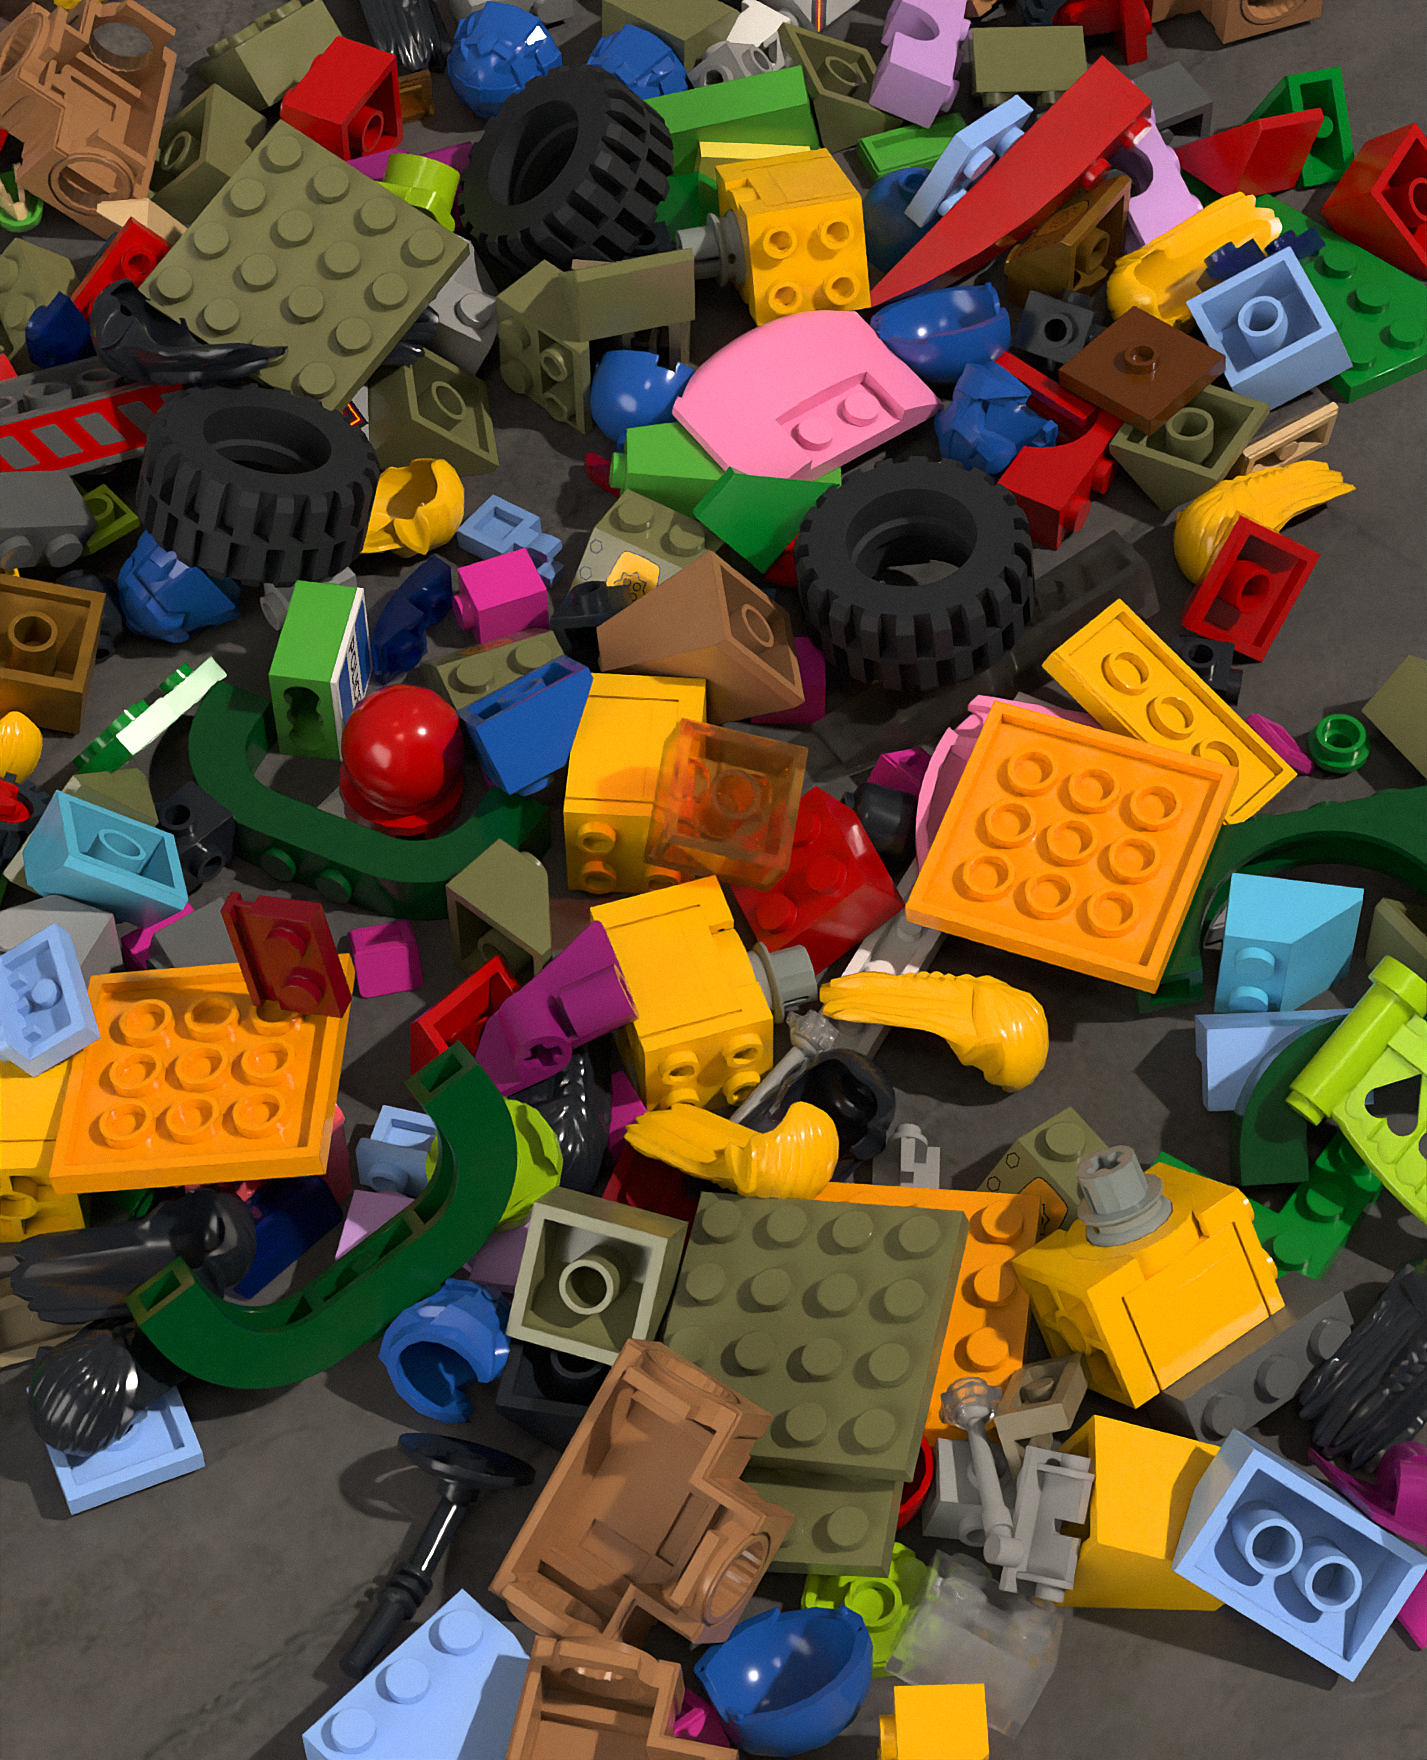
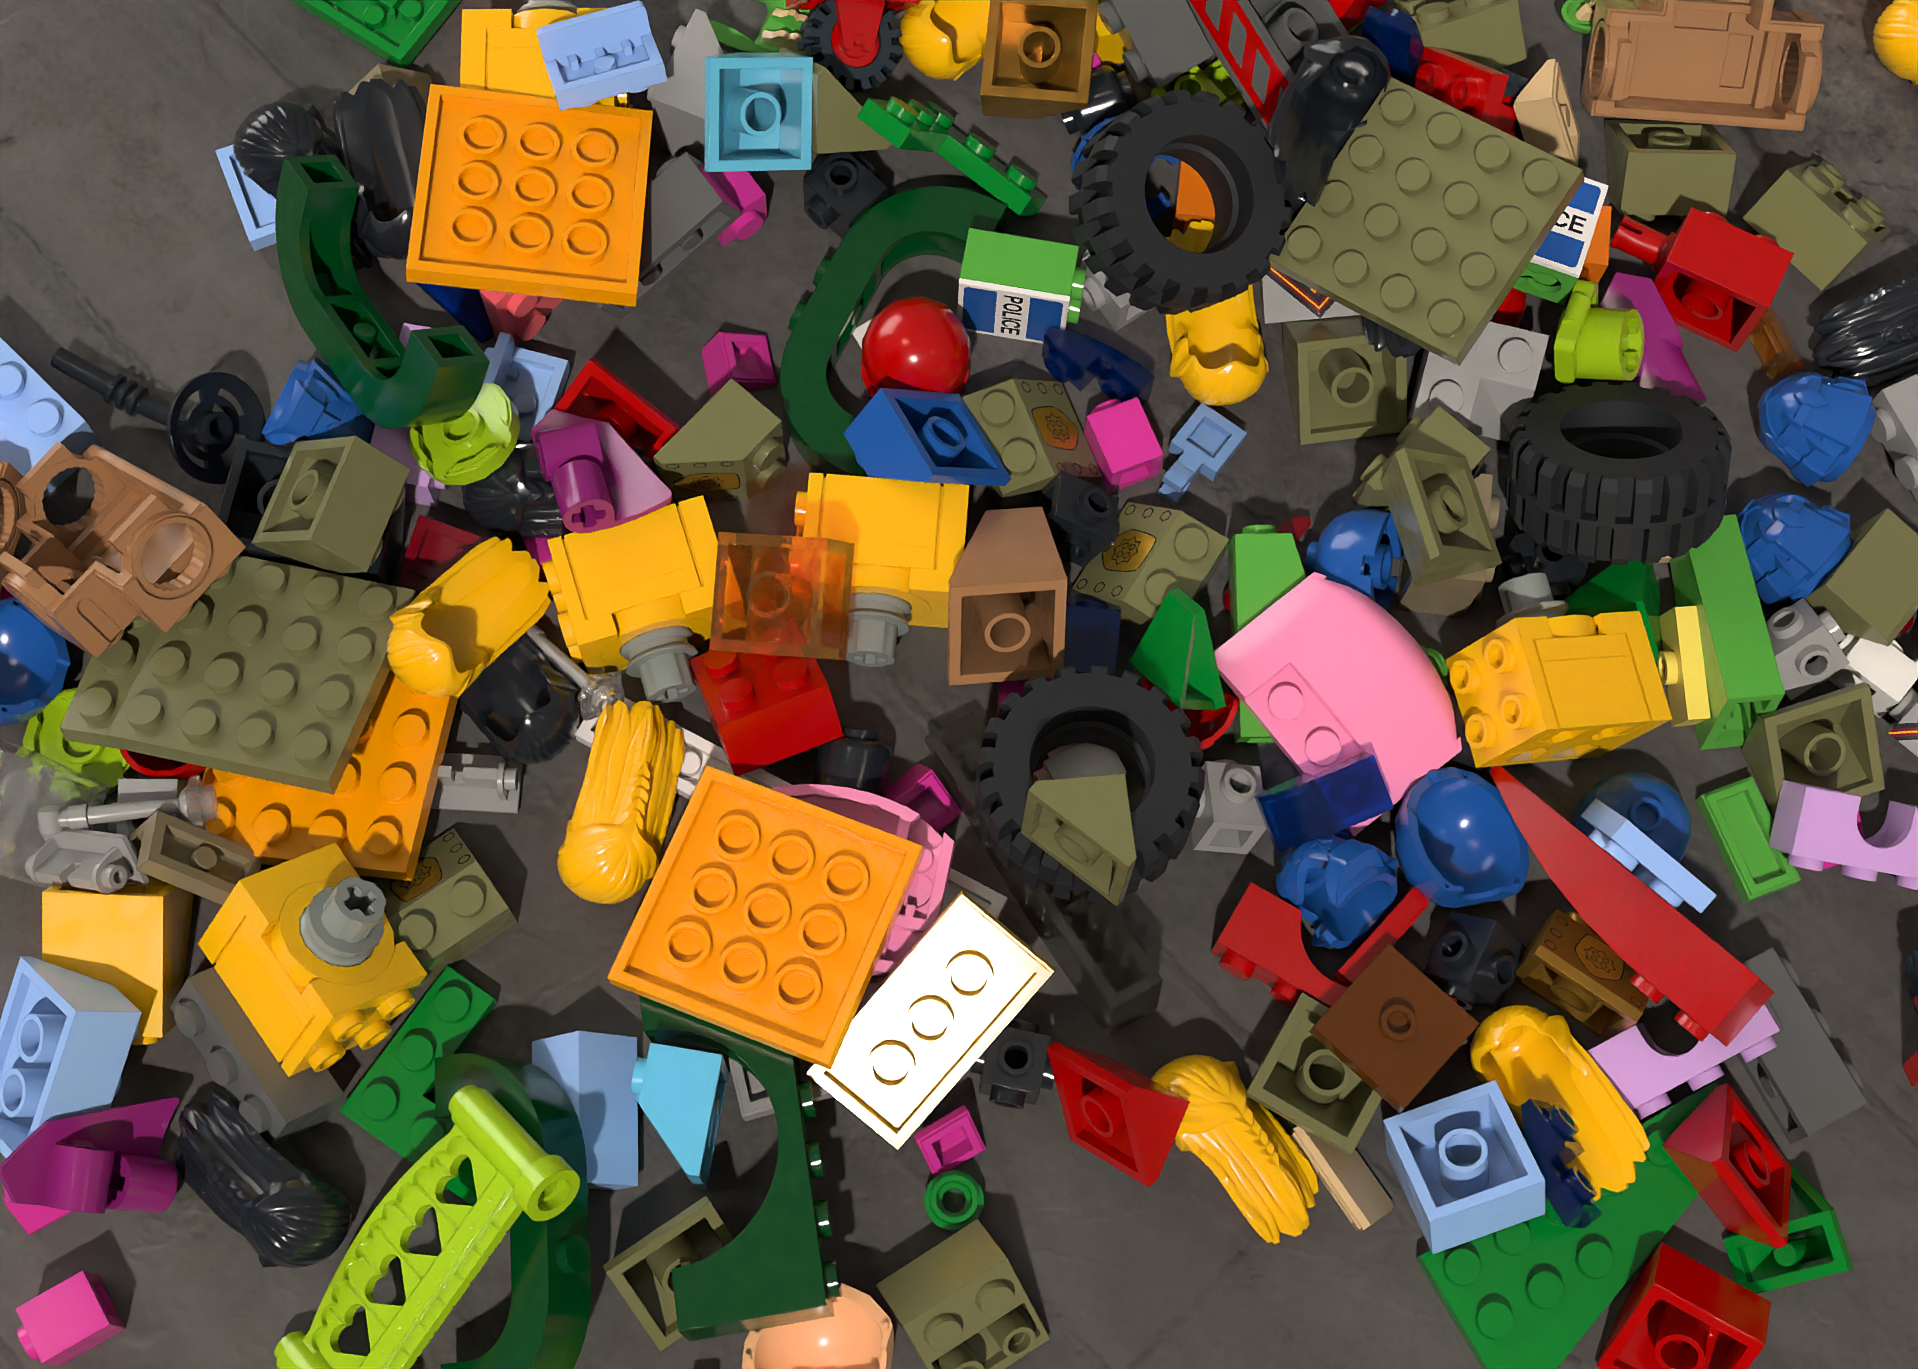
camera: 85 degrees right, 20 degrees up
dark red plate [220,892,352,1018] -> none
olive slope [968,26,1087,108] -> none
none -> olive slope [1021,773,1137,906]
none -> clear blue slope [1254,752,1394,851]

